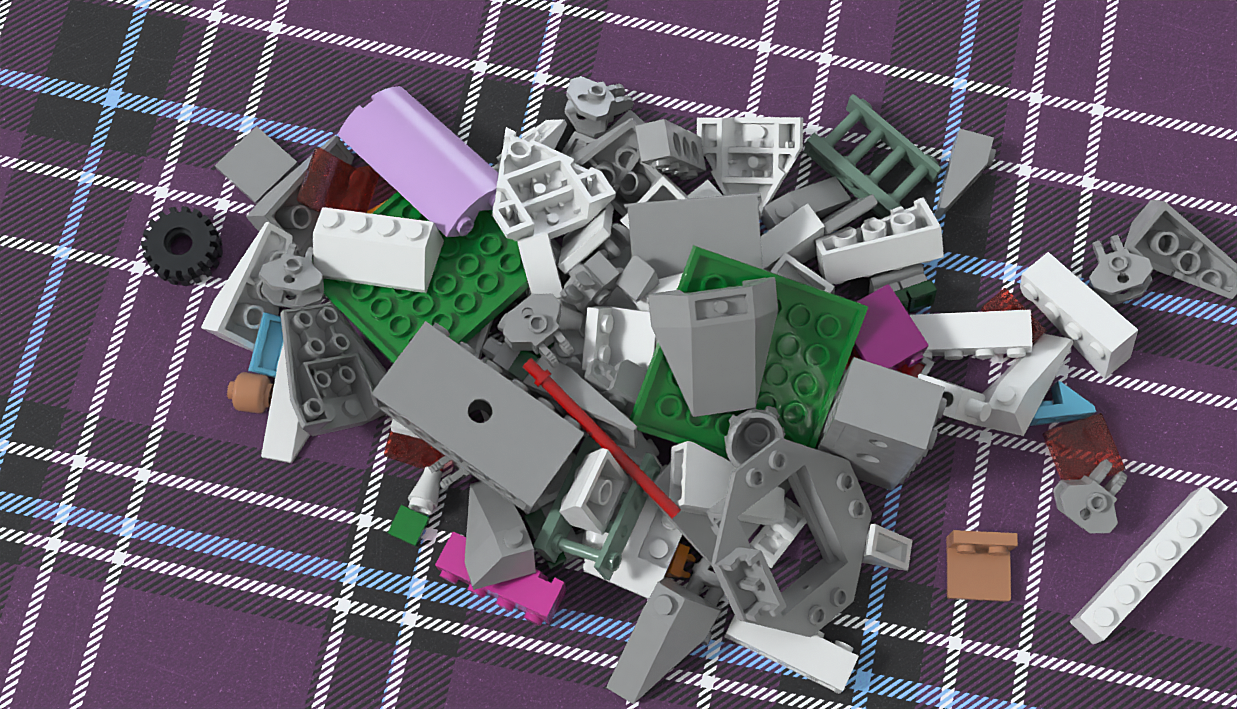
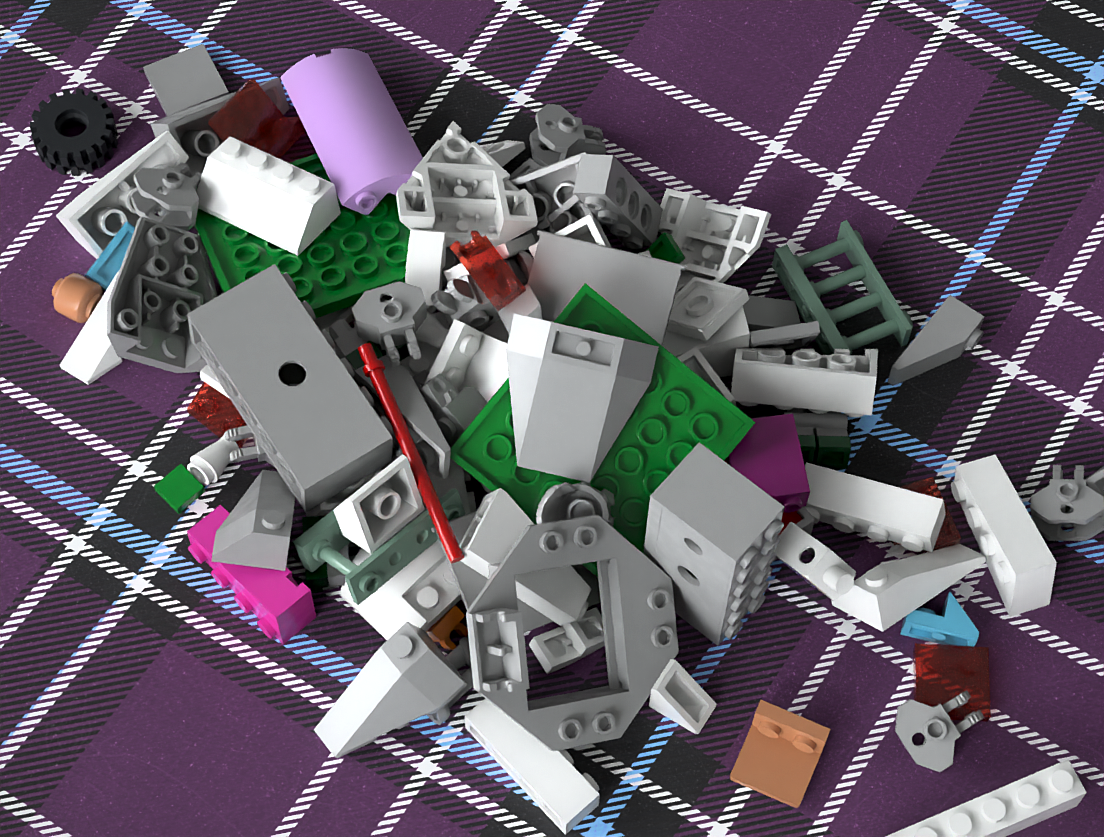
camera: 20 degrees right, 10 degrees down
none -> clear red hinge [449,230,526,311]
none -> green tile [646,232,685,264]
none -> white tile [667,277,749,341]

